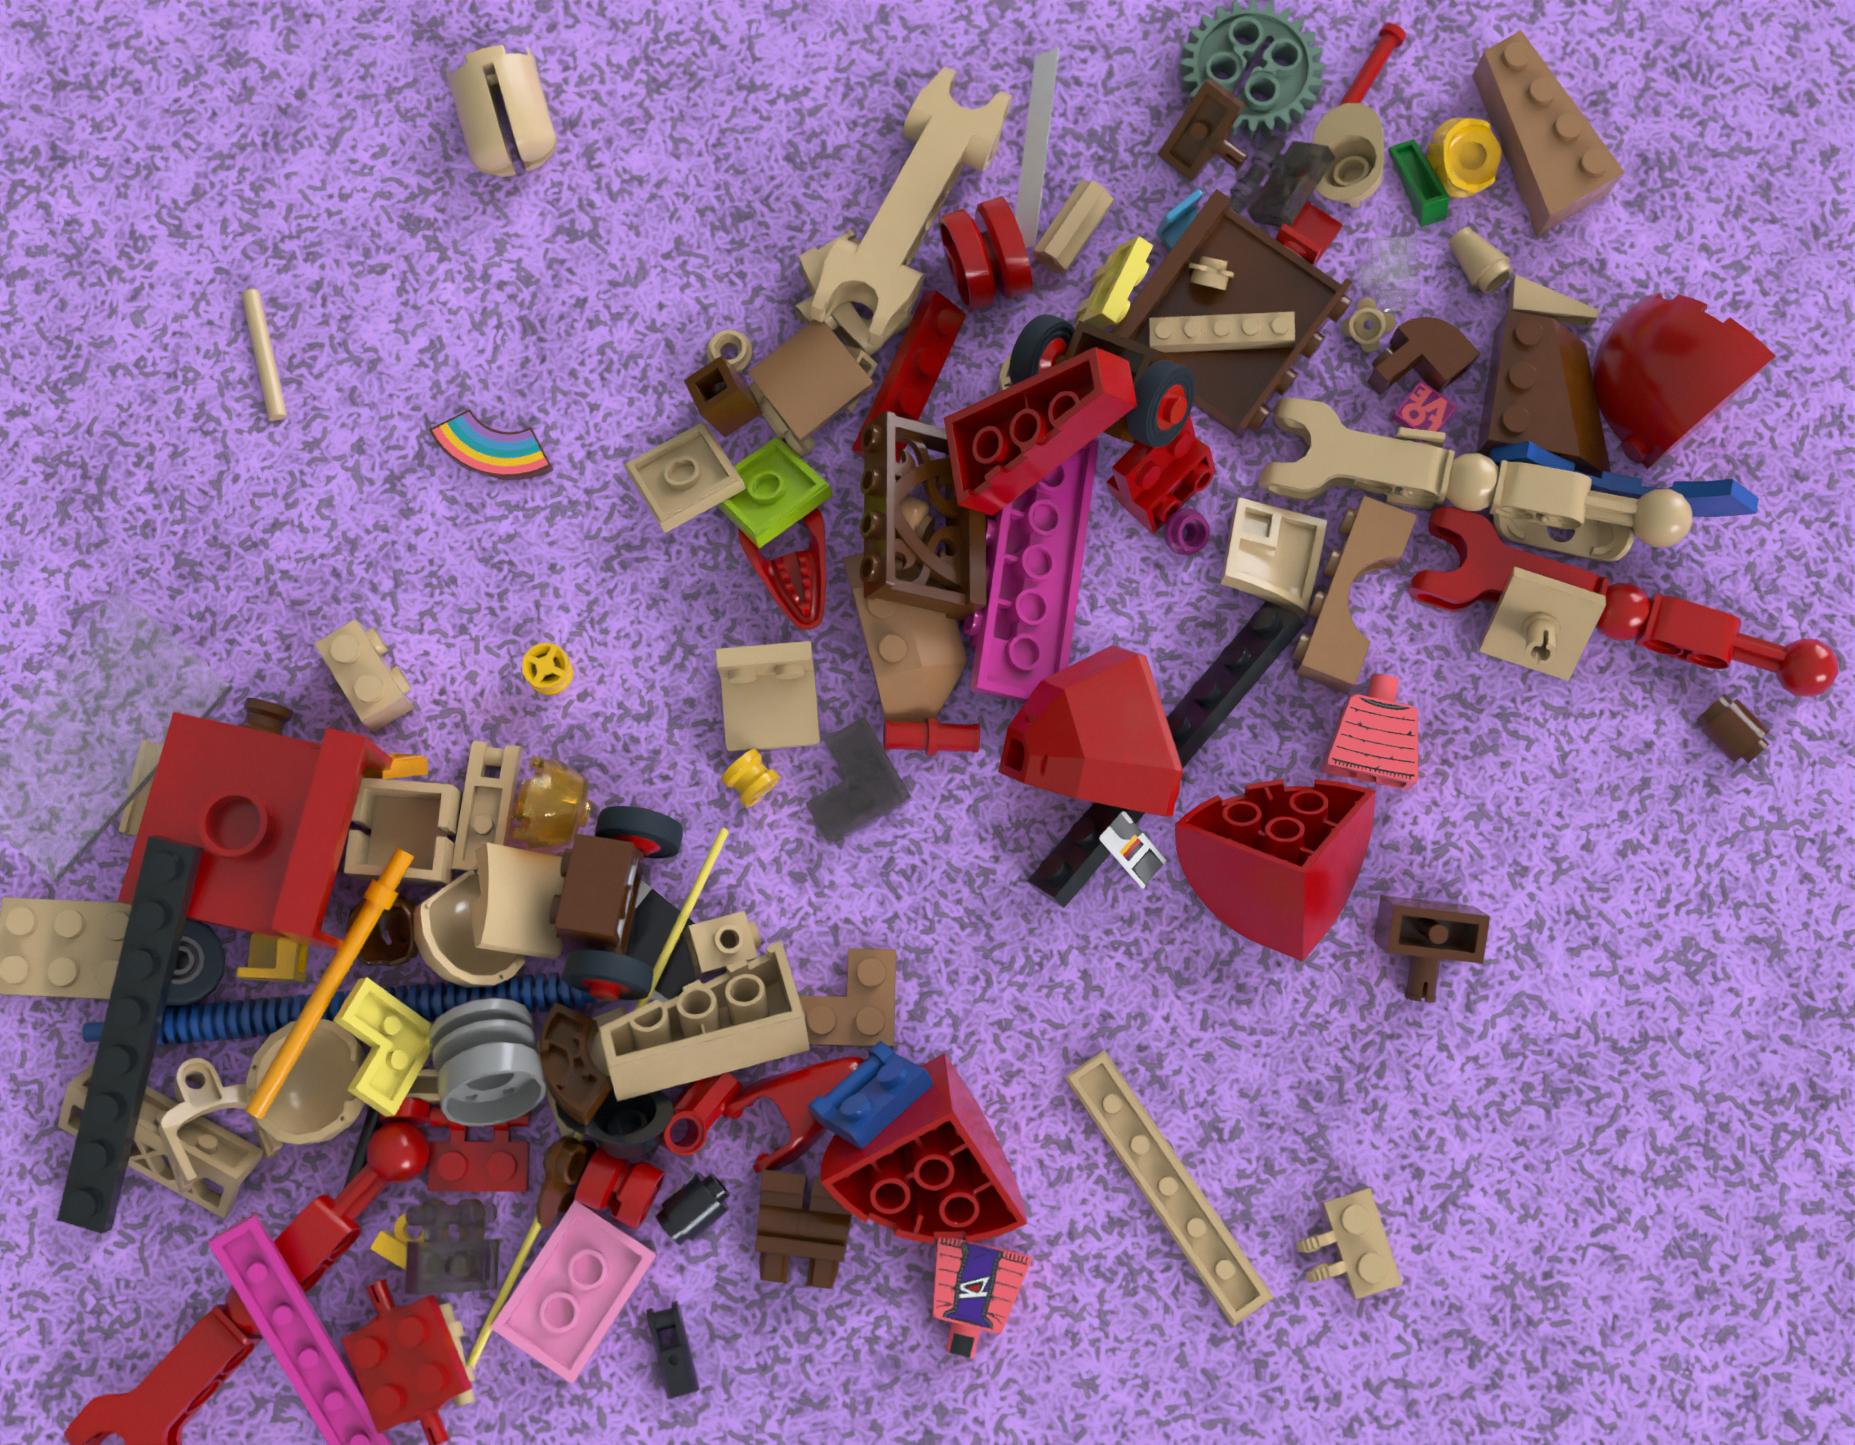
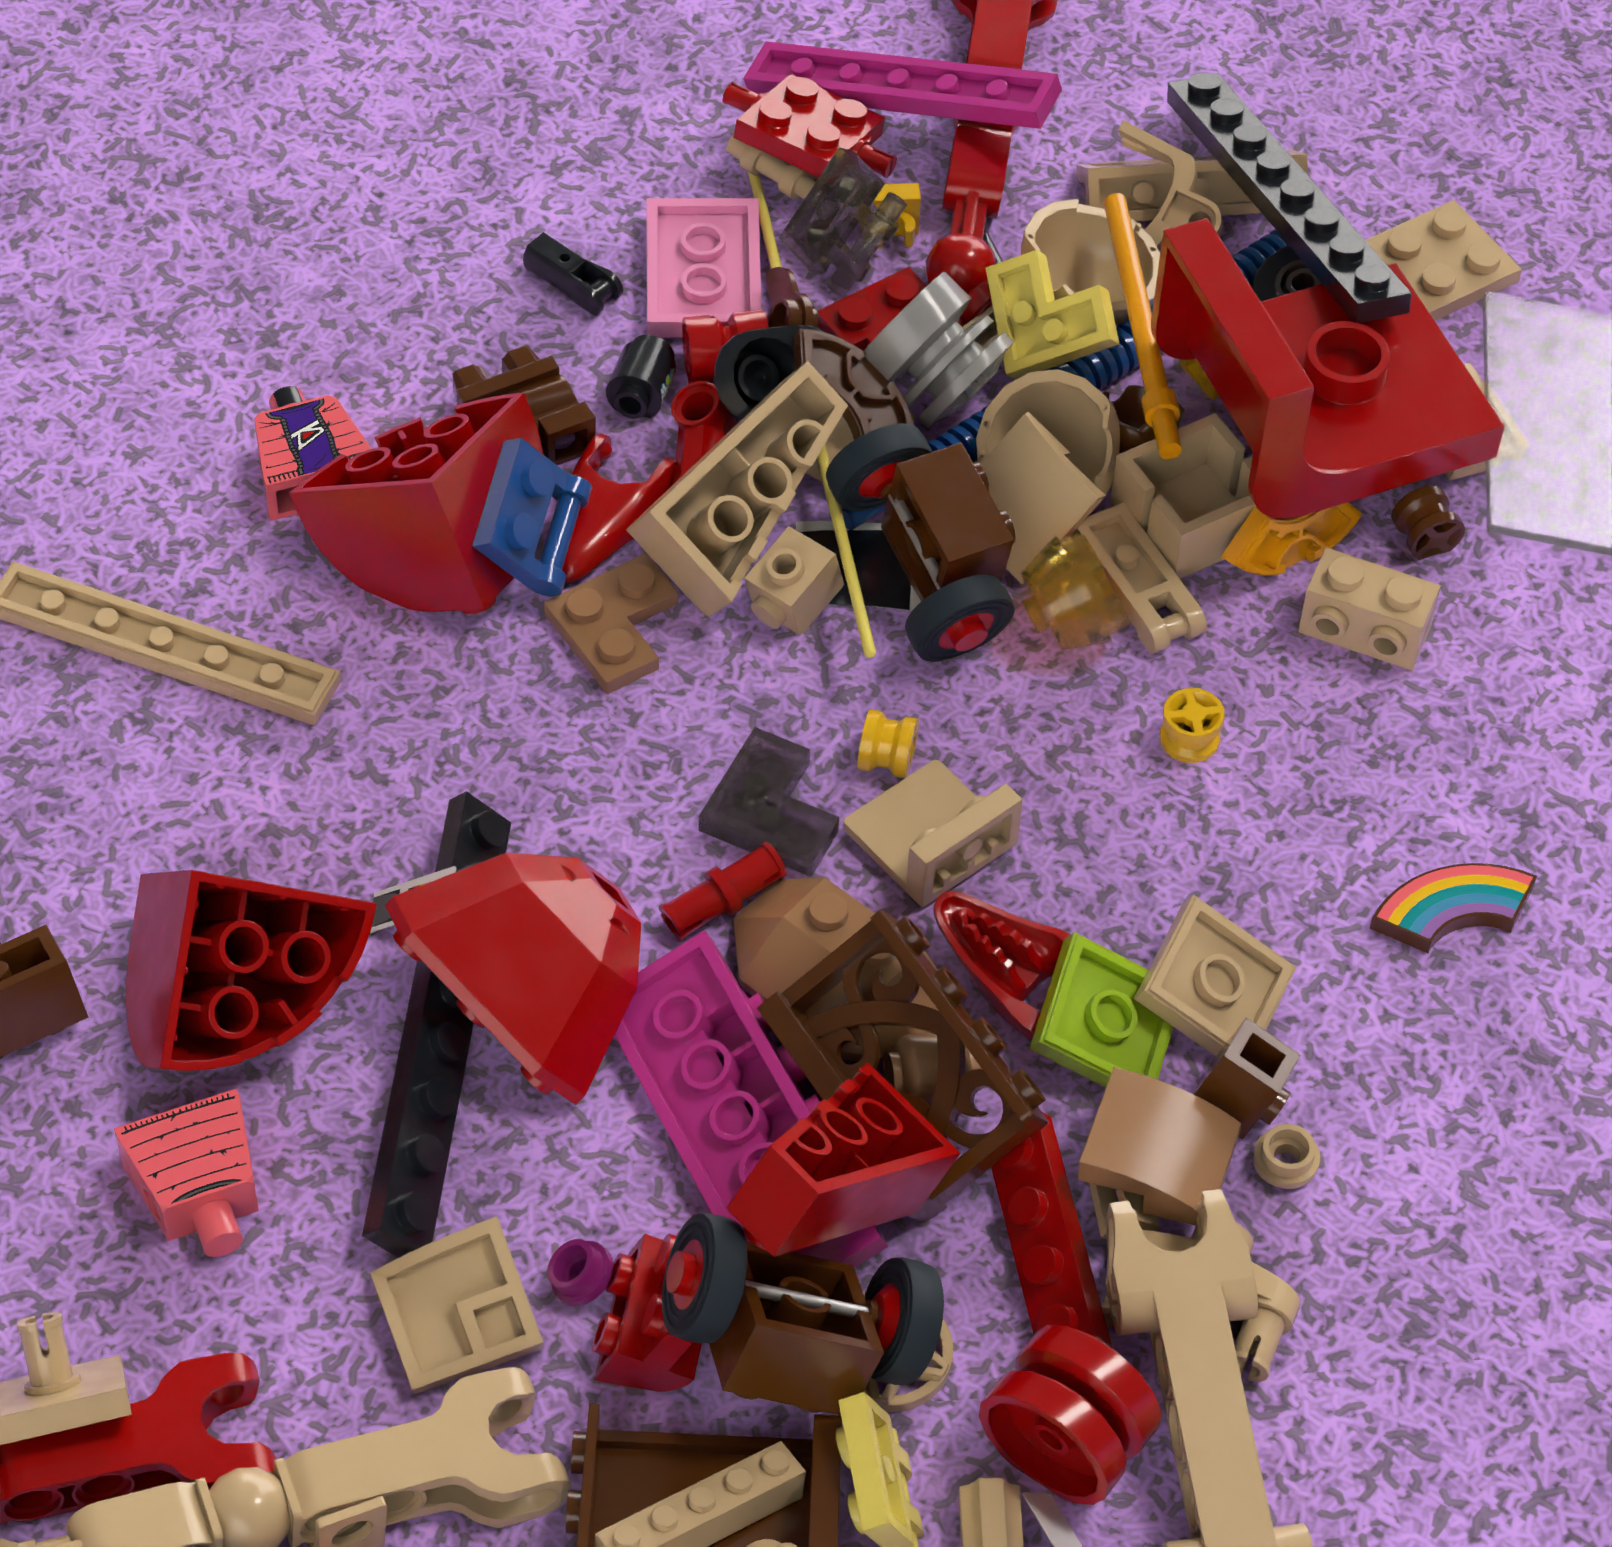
camera: 145 degrees right, 25 degrees down
medium nougat arch [1292,496,1417,694] -> none

